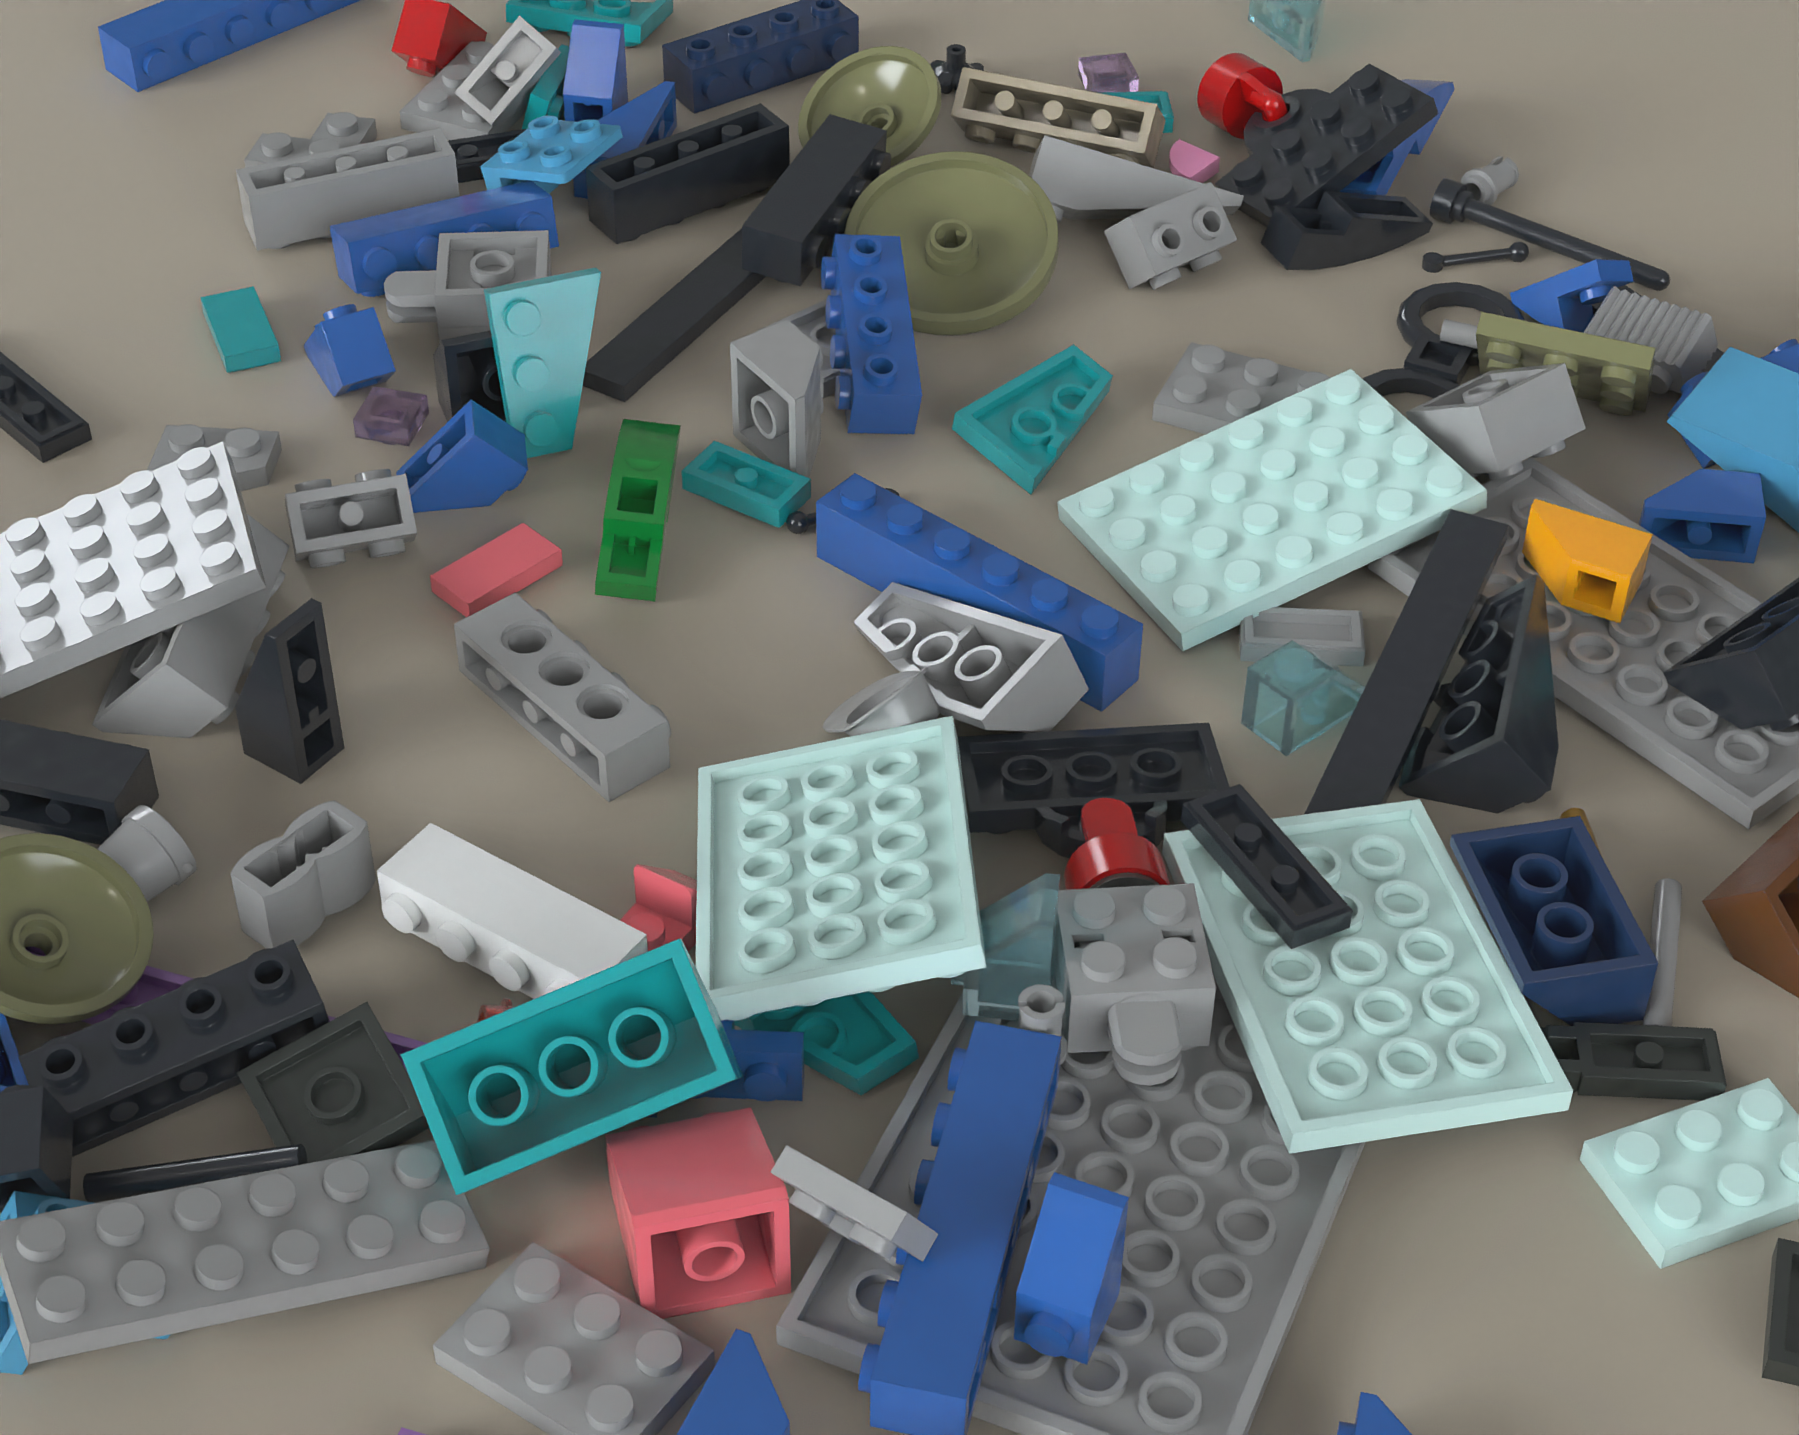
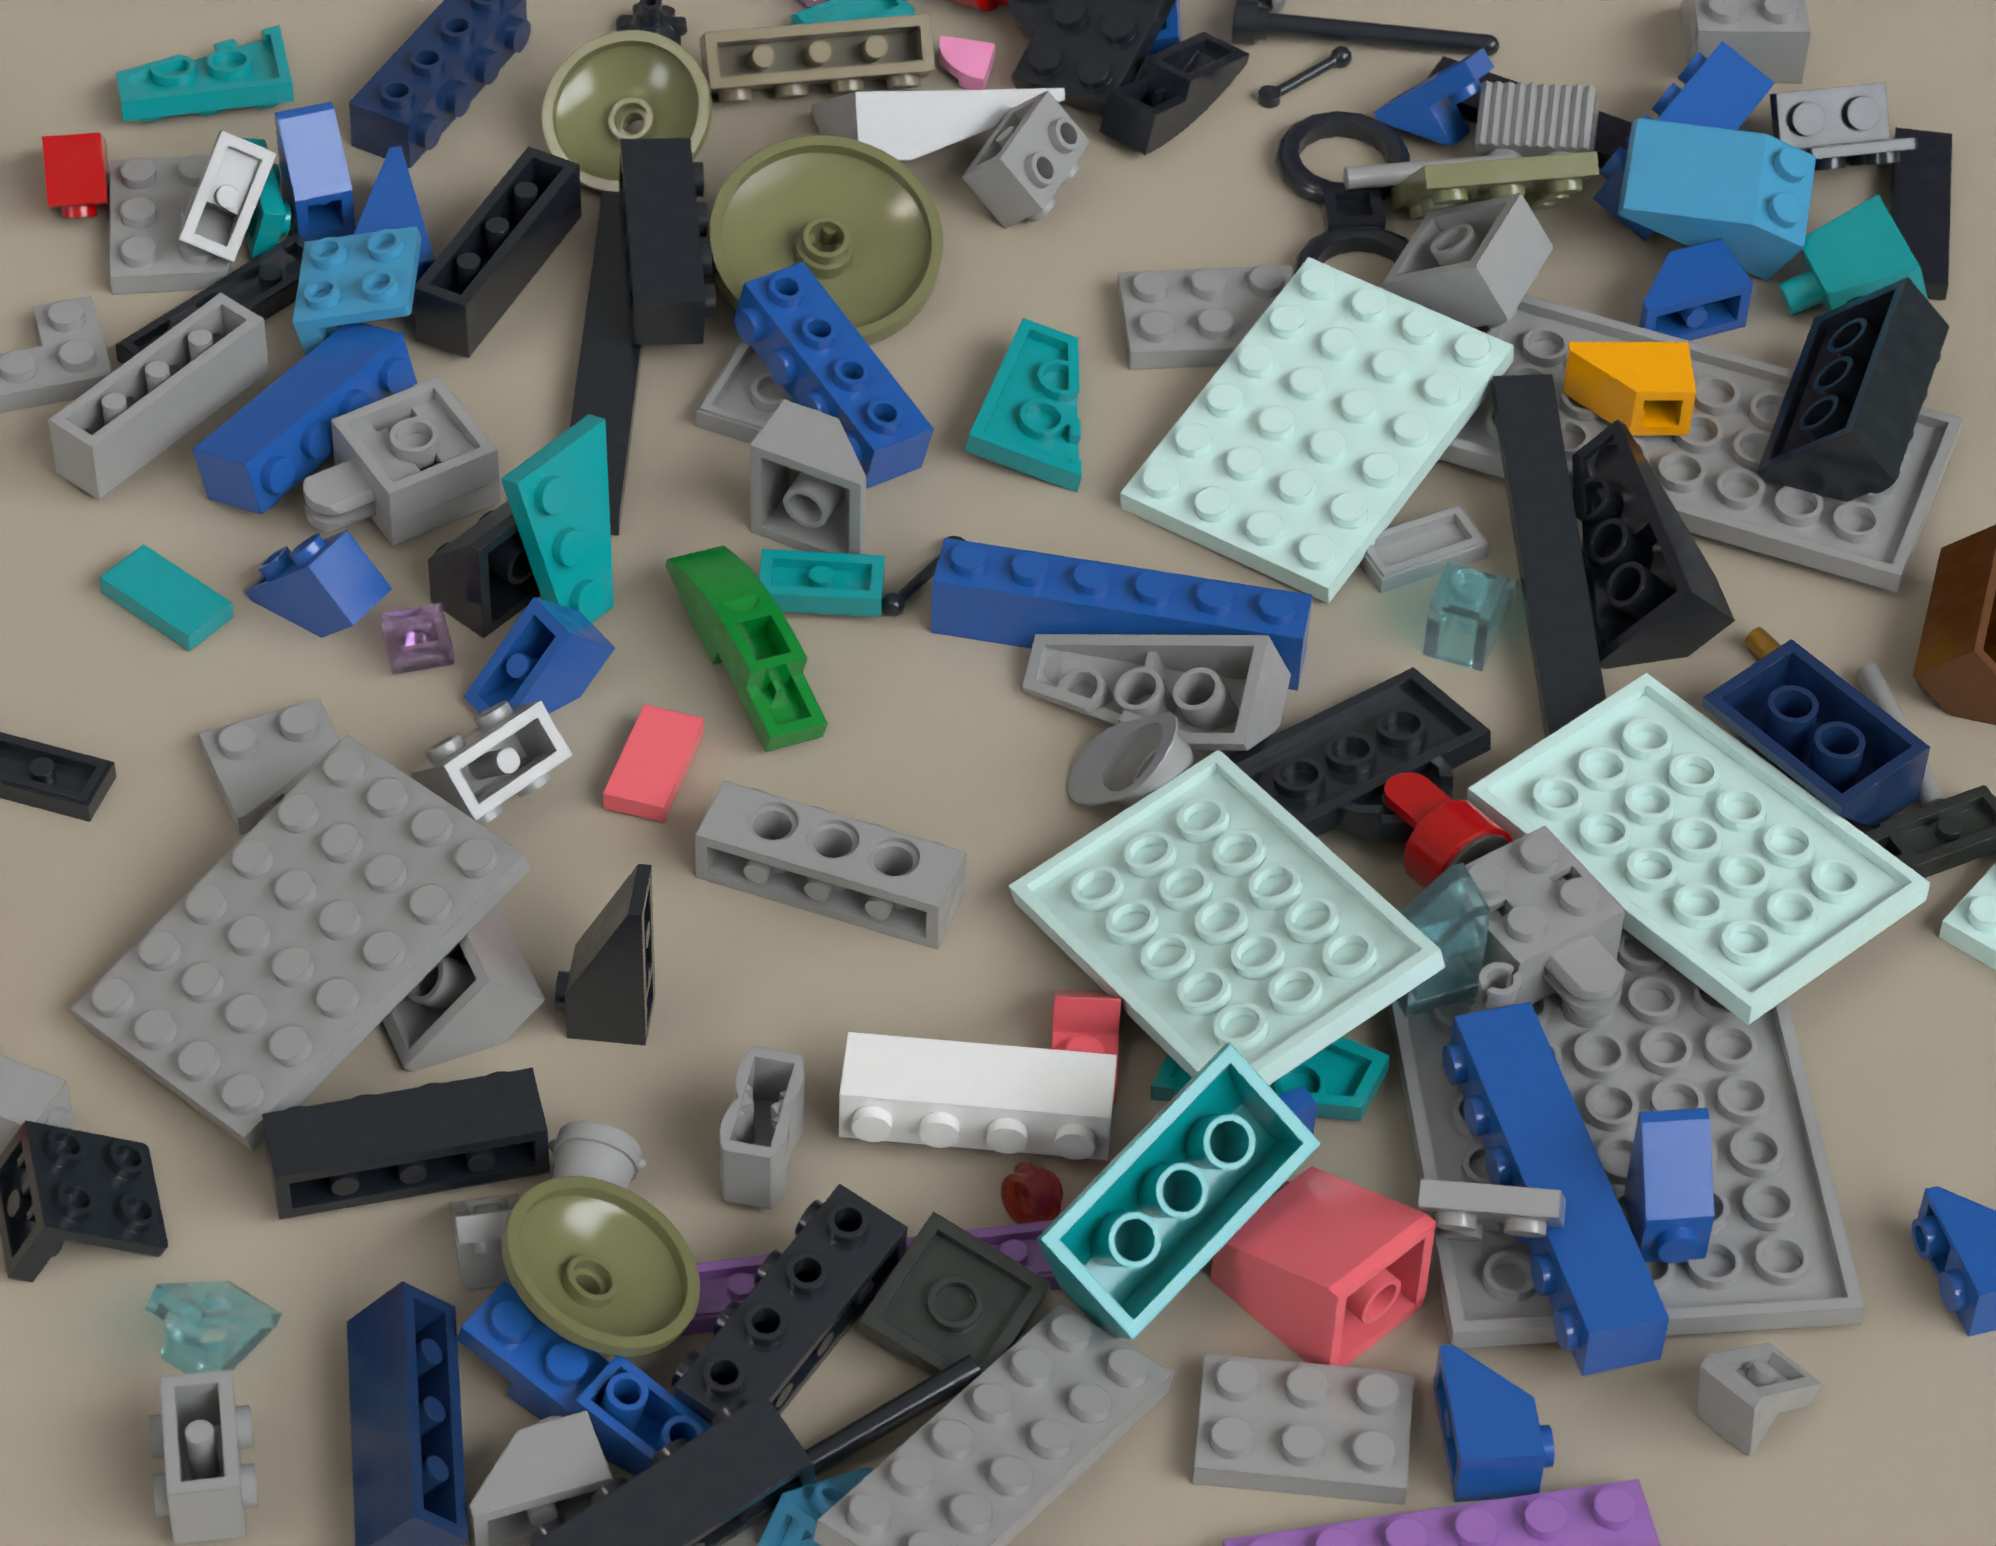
camera: 30 degrees left, 5 degrees up
black tile [1181,784,1353,949] -> none

